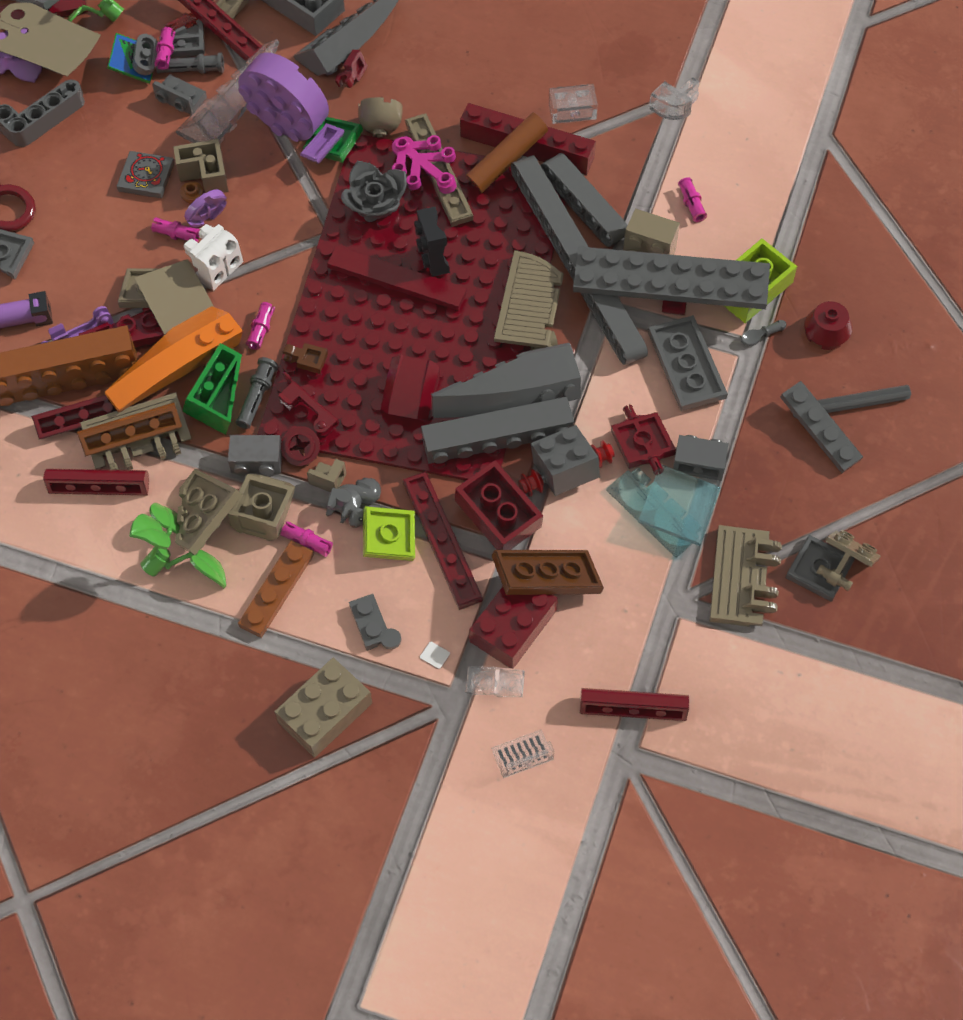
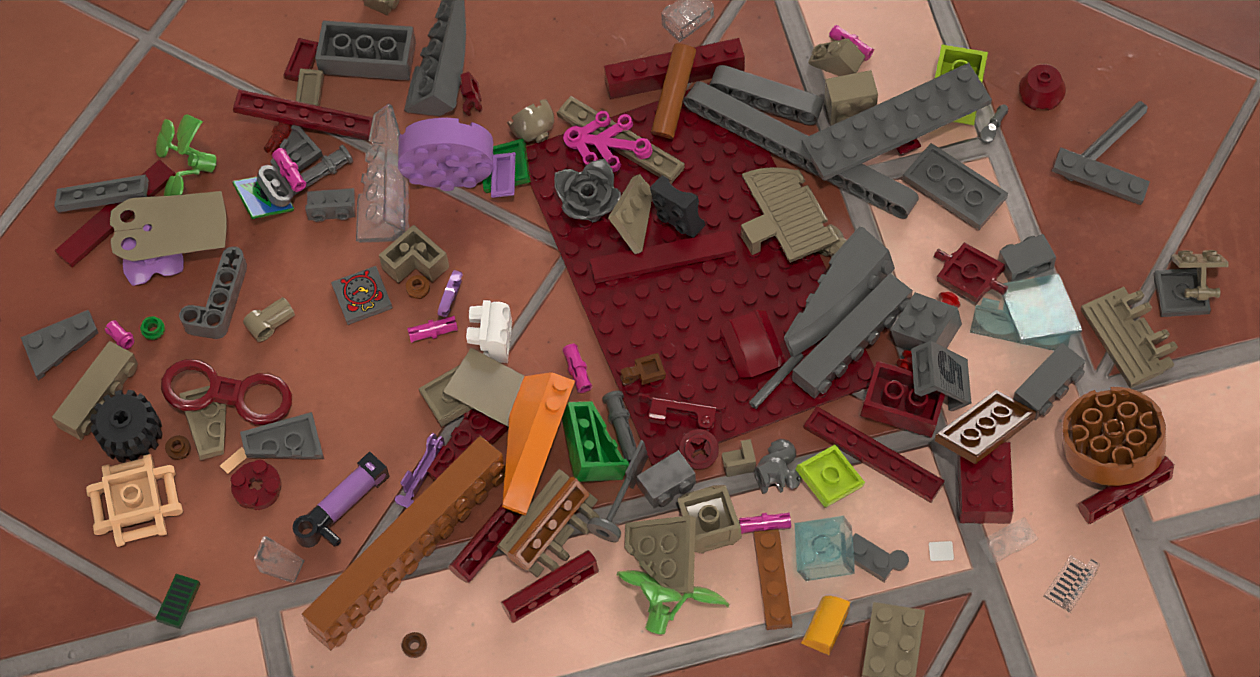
camera: 30 degrees left, 0 degrees up
none -> dark tan piece [243,297,295,342]
none -> dark grey piece [587,440,648,542]
none -> dark tan wing [608,174,652,254]
none -> dark tan panel [741,213,777,255]
none -> dark grey piece [749,353,804,409]
none -> clear light blue brick [794,515,855,581]
none -> light orange brick [801,596,851,655]
none -> dark tan slope [808,38,865,76]
none -> dark grey panel [911,341,972,411]
none -> dark grey brick [1013,343,1086,421]
none -> dark orange brick [1063,387,1166,486]

